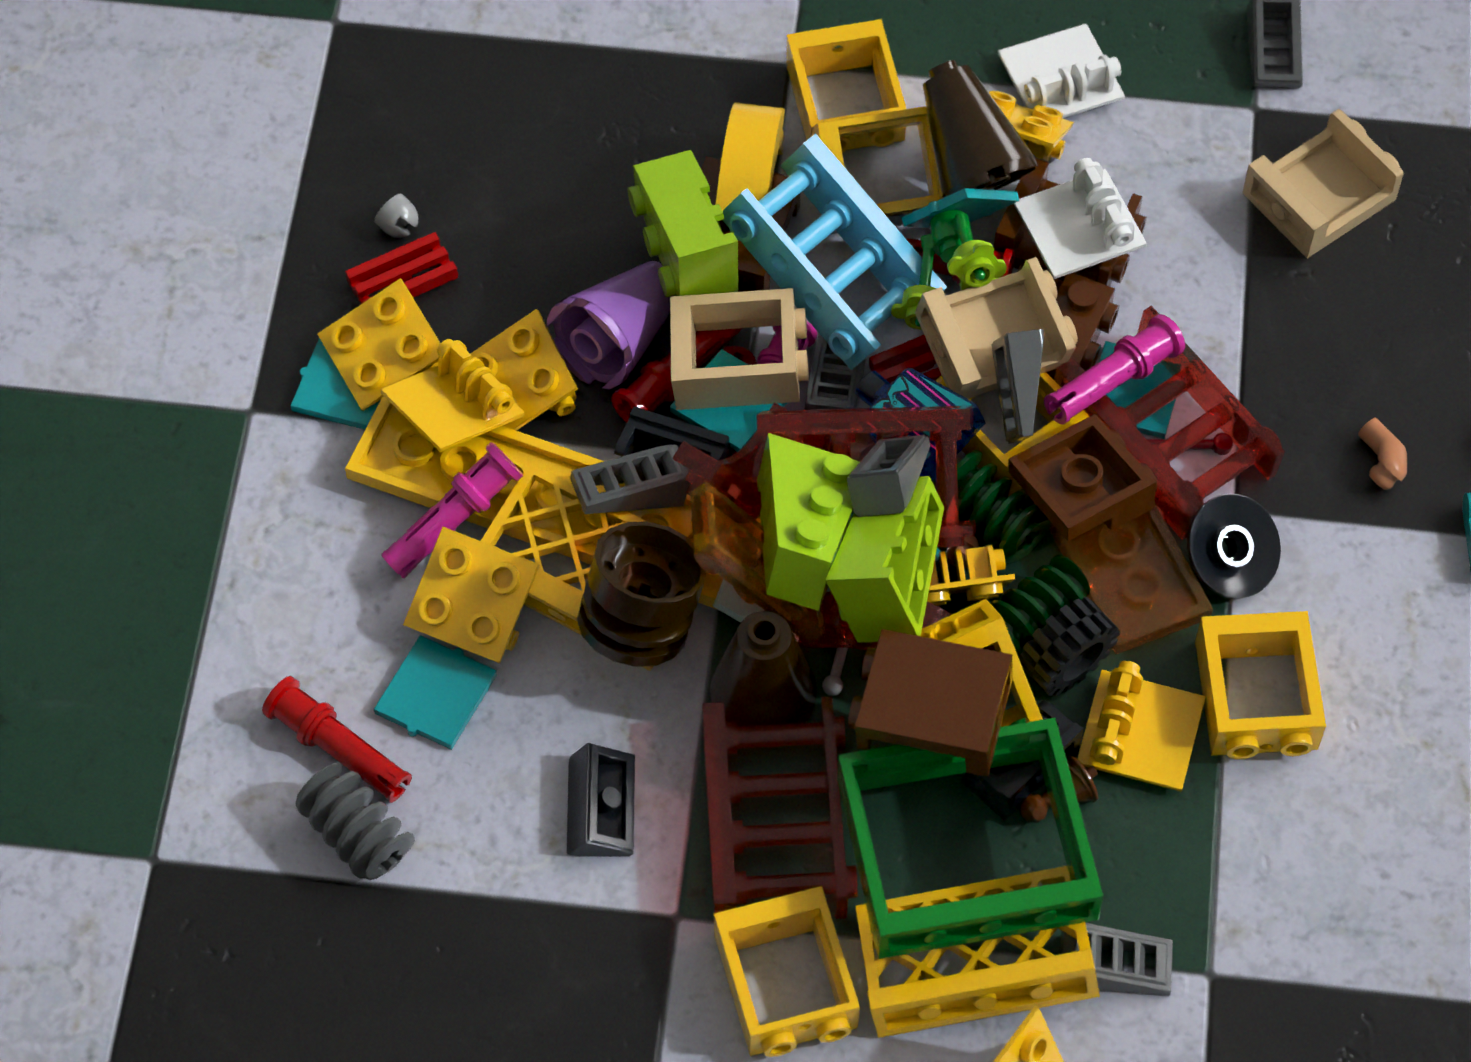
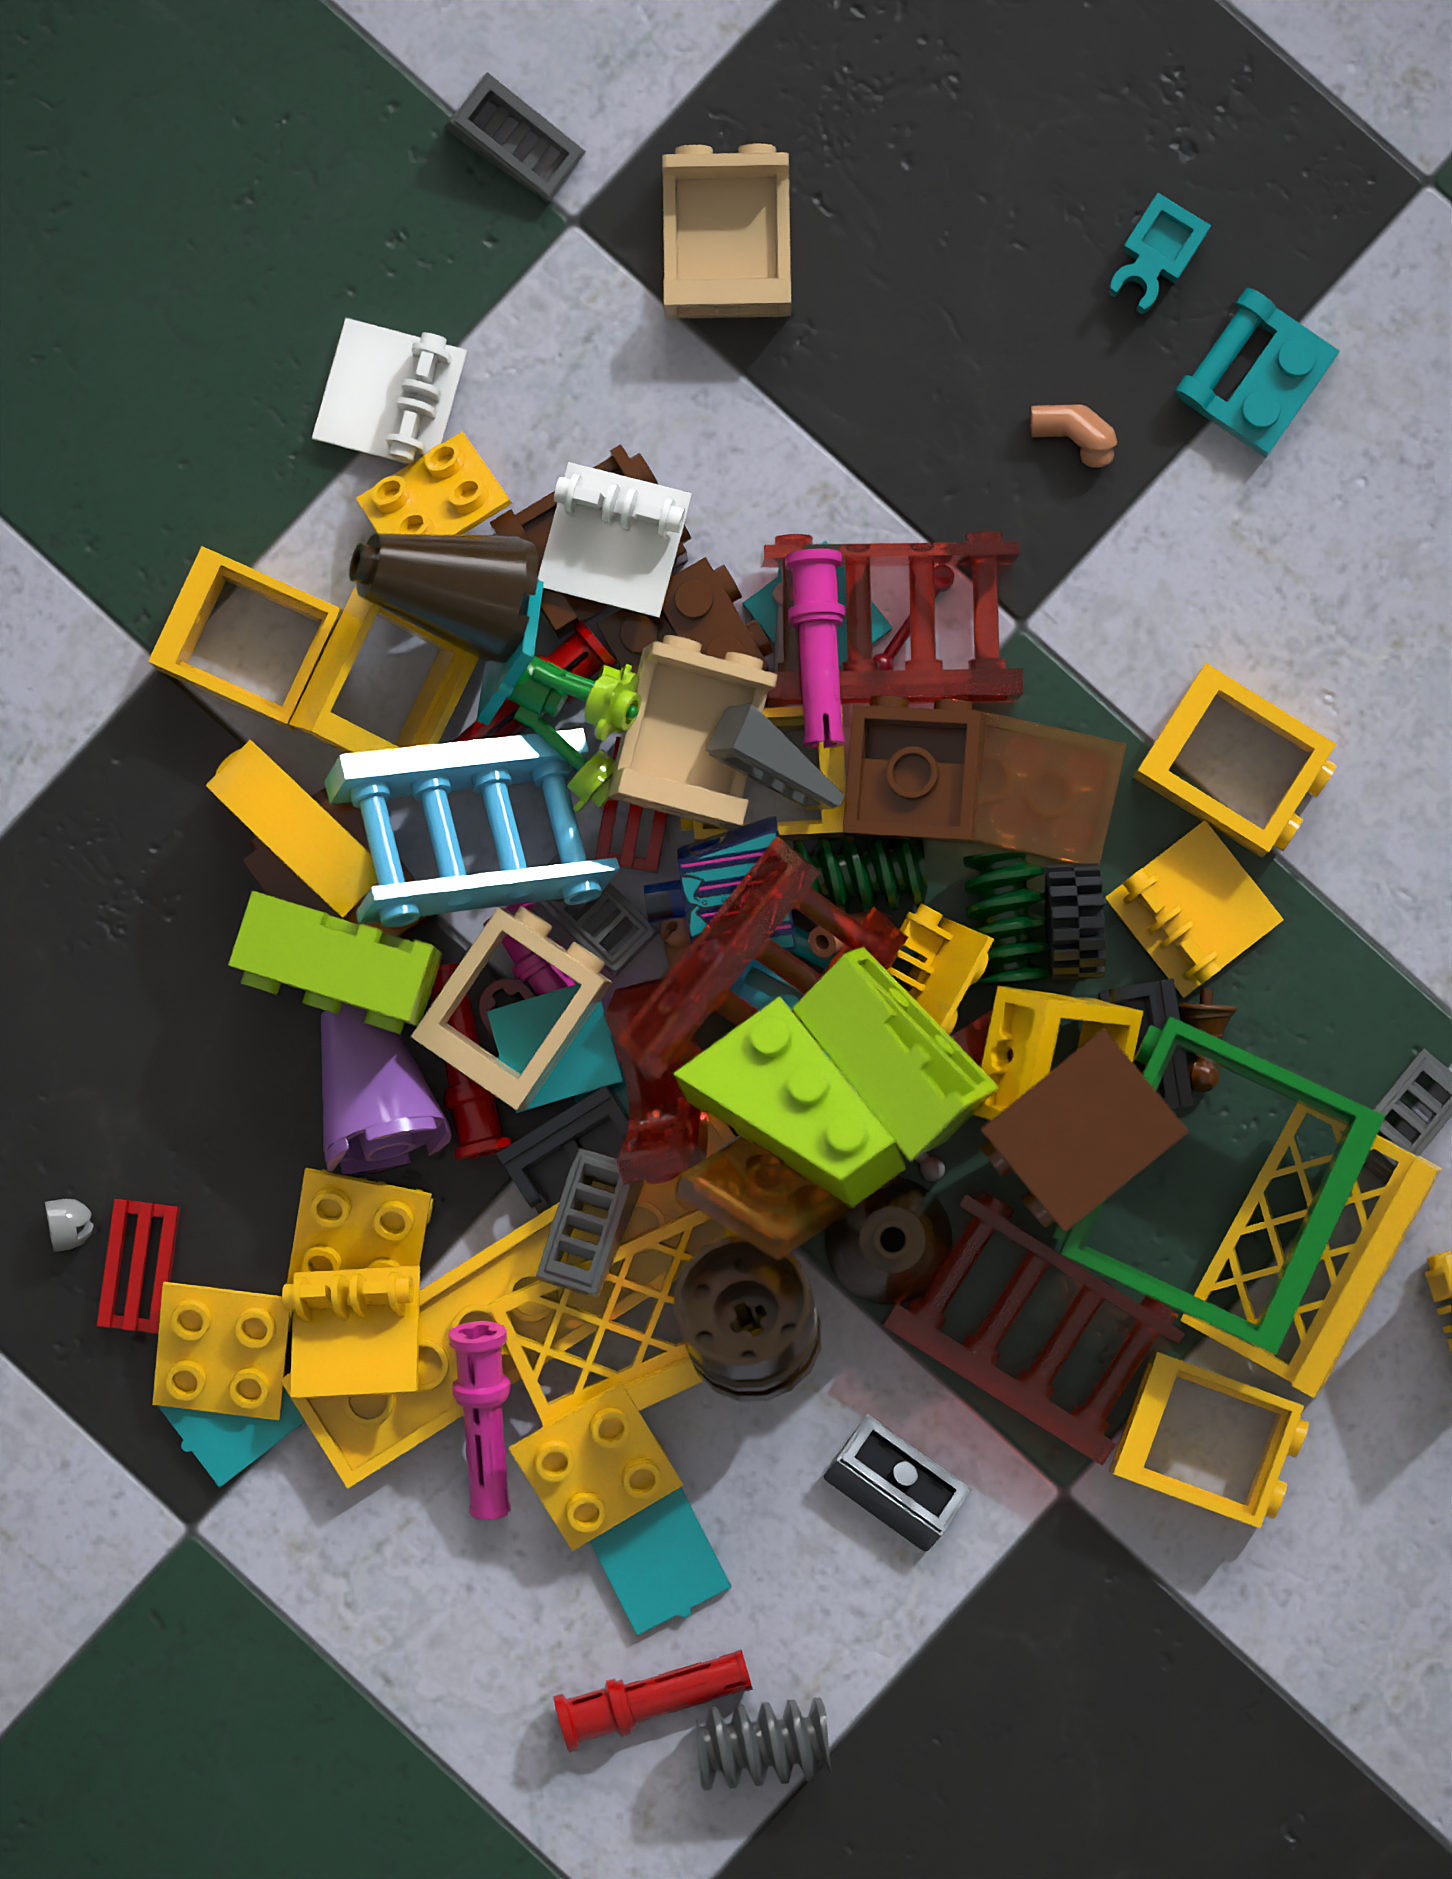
camera: 45 degrees left, 25 degrees up
dark grey slope [847,435,930,517] -> none
black dish [1187,494,1281,599] -> none

